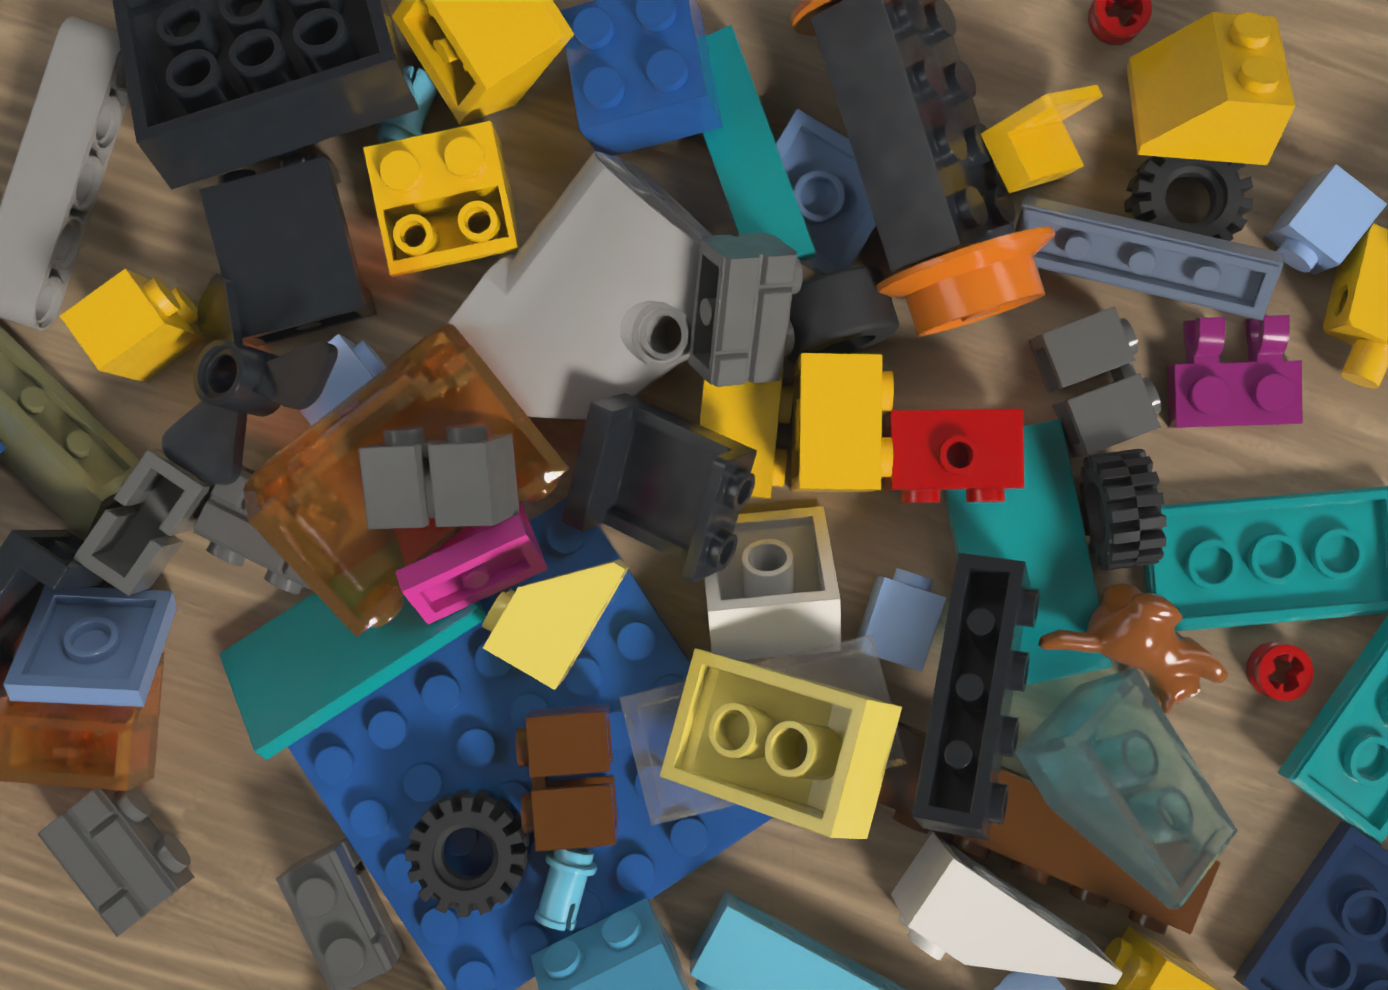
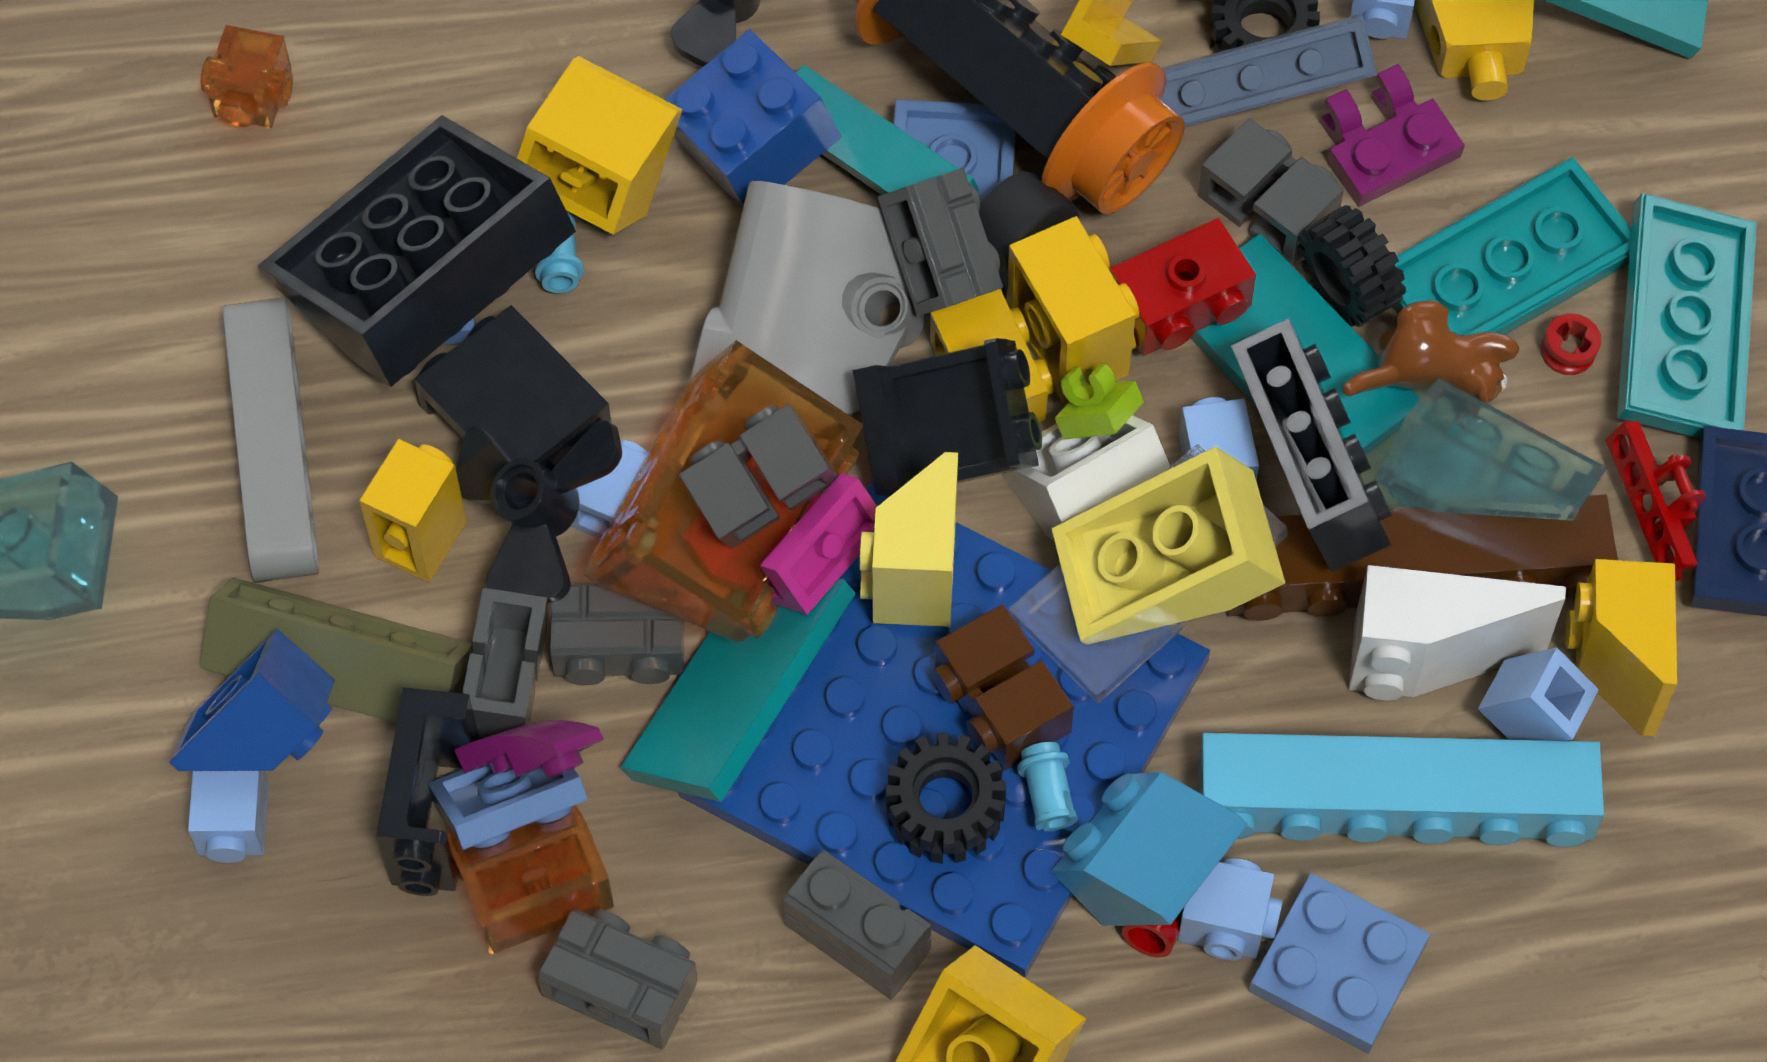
camera: 25 degrees left, 25 degrees down
yellow slope [363,121,519,277] -> none
none -> magenta slope [455,720,604,779]
none -> lime tile [1055,363,1144,440]
none -> red piece [1605,421,1706,581]

